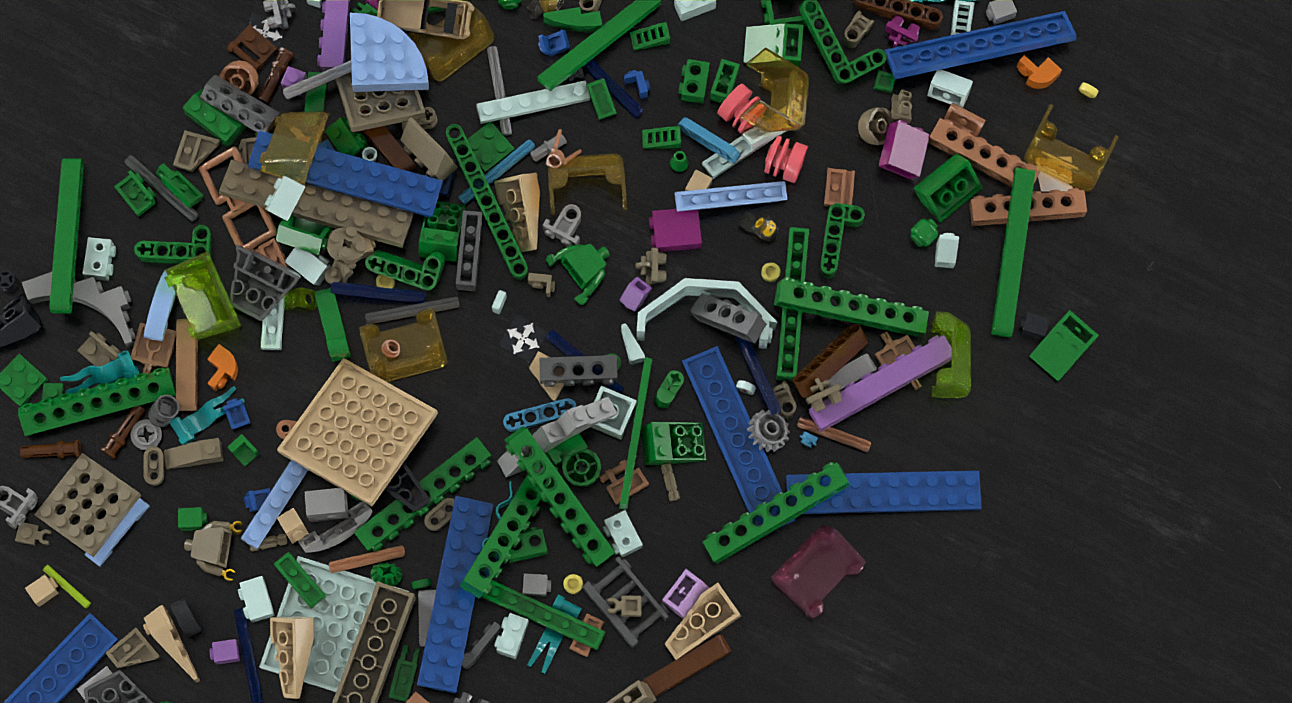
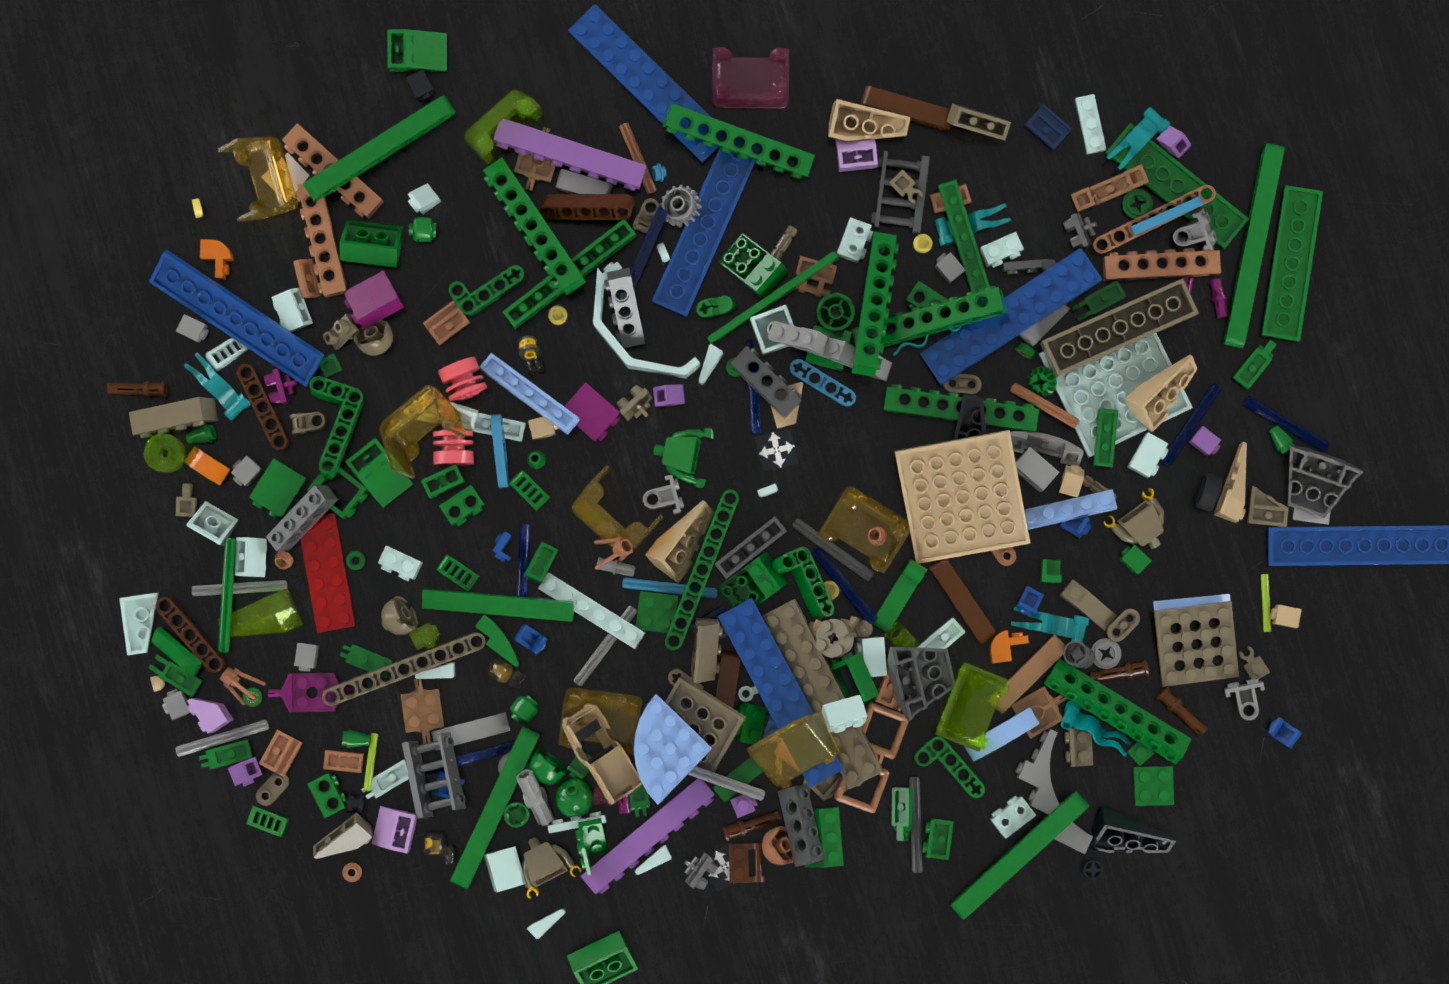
camera: 130 degrees left, 10 degrees up
dark tan wing [173,130,220,172] -> none
dark tan bracket [528,273,555,297] -> none
dark tan hips [806,378,842,413] -> none
none -> reddish brown beam [929,559,997,645]

